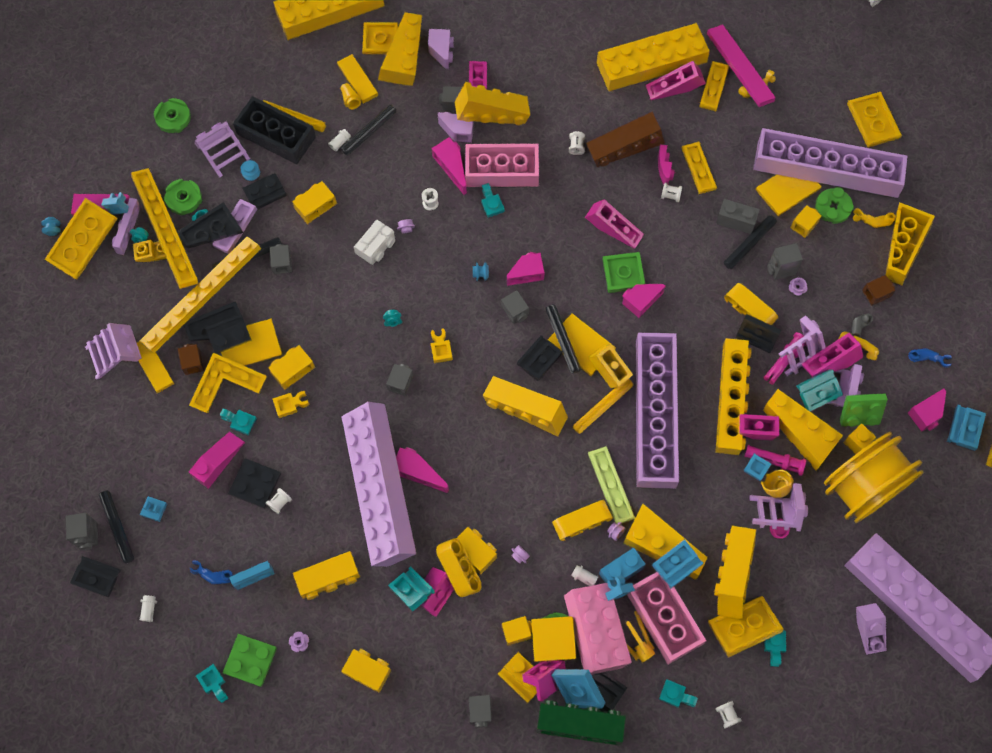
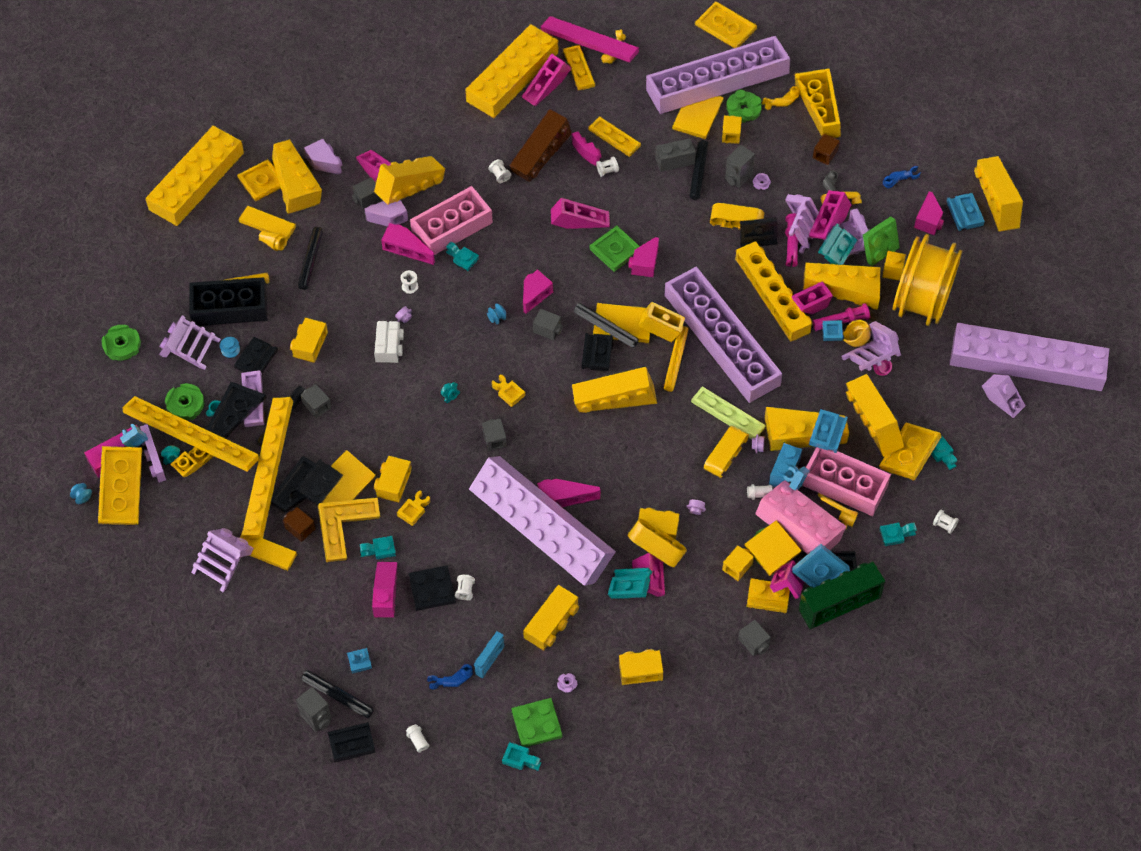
camera: 35 degrees left, 10 degrees down
white pin [328,129,351,152] -> none

